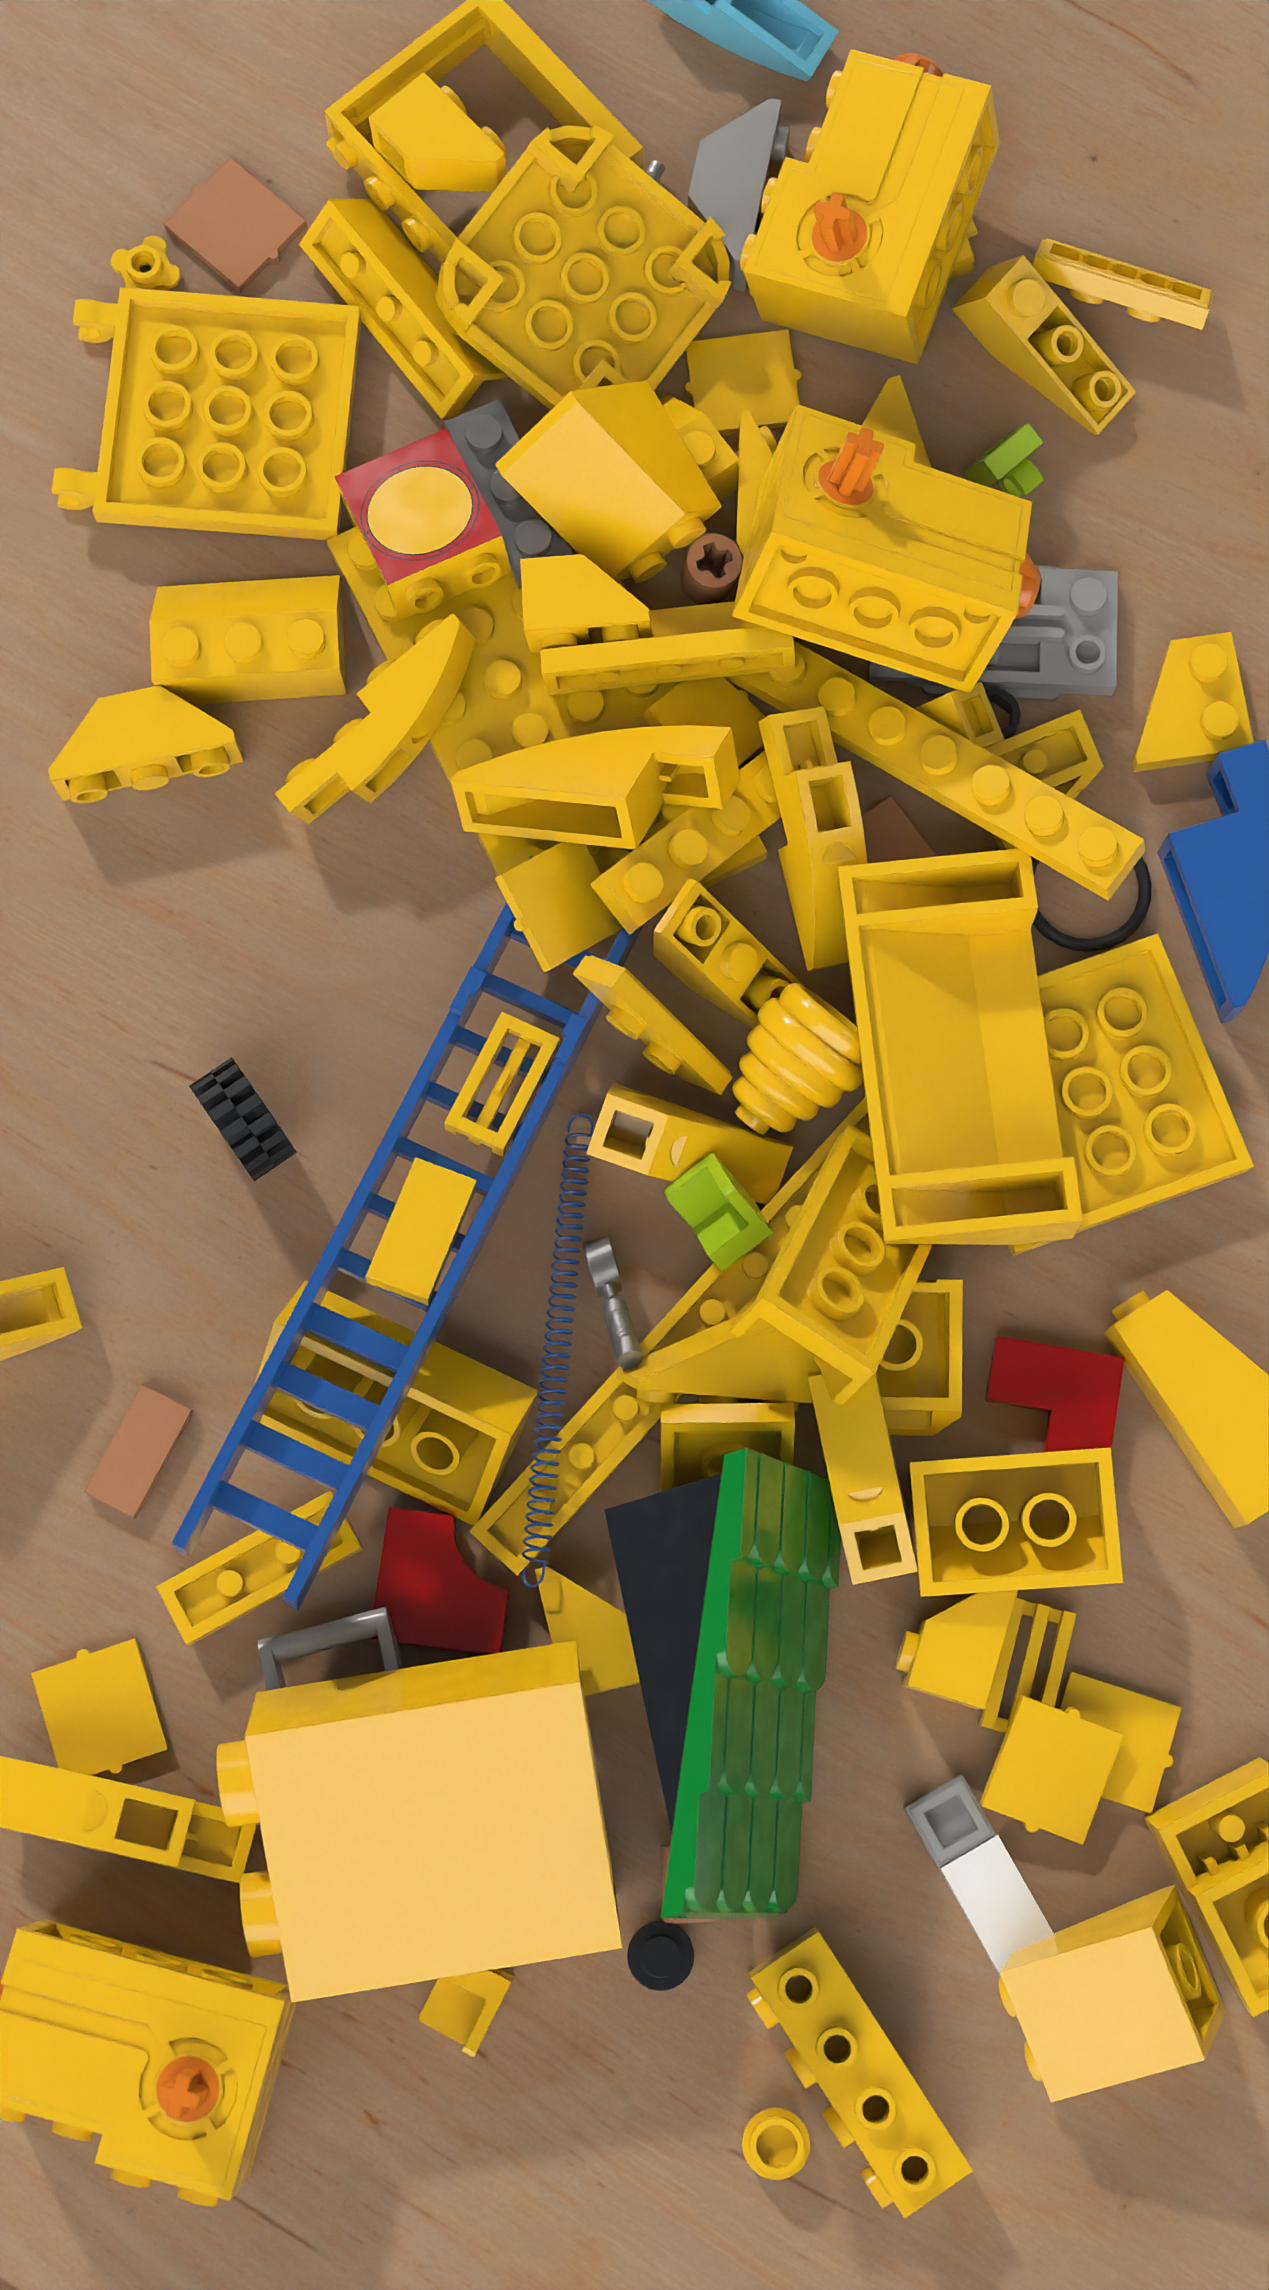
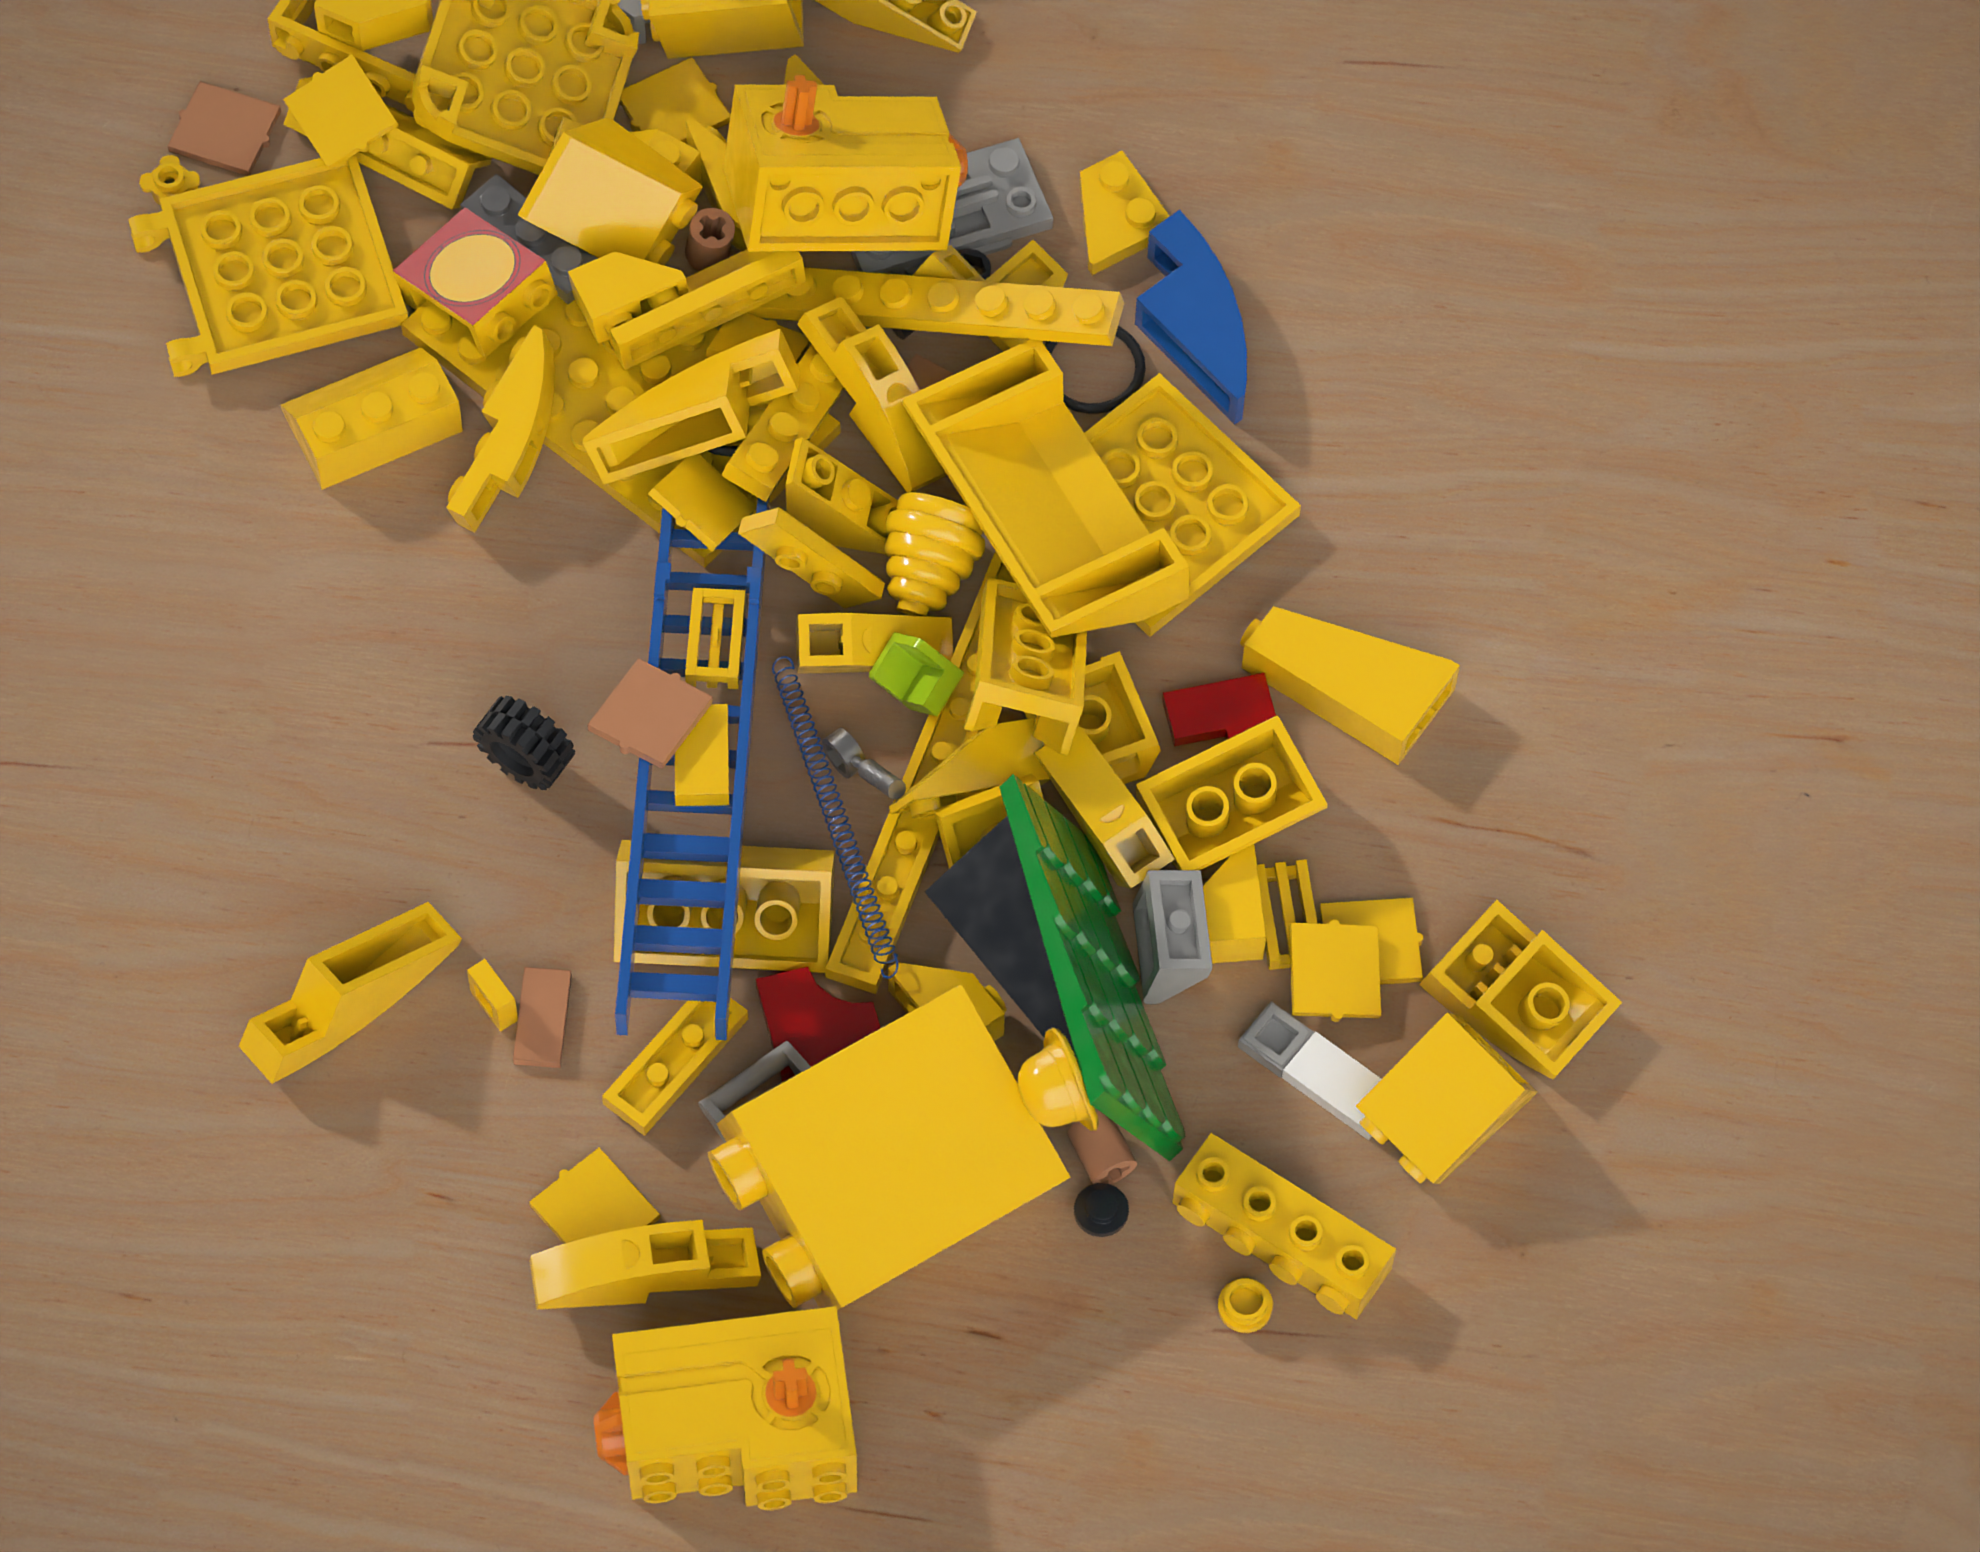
camera: 25 degrees left, 15 degrees down
yellow slope [48,685,244,803] -> none
yellow panel [419,1968,514,2057] -> none
lime tile [963,423,1044,497] -> none
none -> yellow piece [283,54,399,170]
none -> yellow tile [467,959,518,1032]
none -> nougat piece [587,658,713,769]
none -> yellow hat [1018,1028,1099,1131]
none -> light grey tile [1133,870,1213,1004]

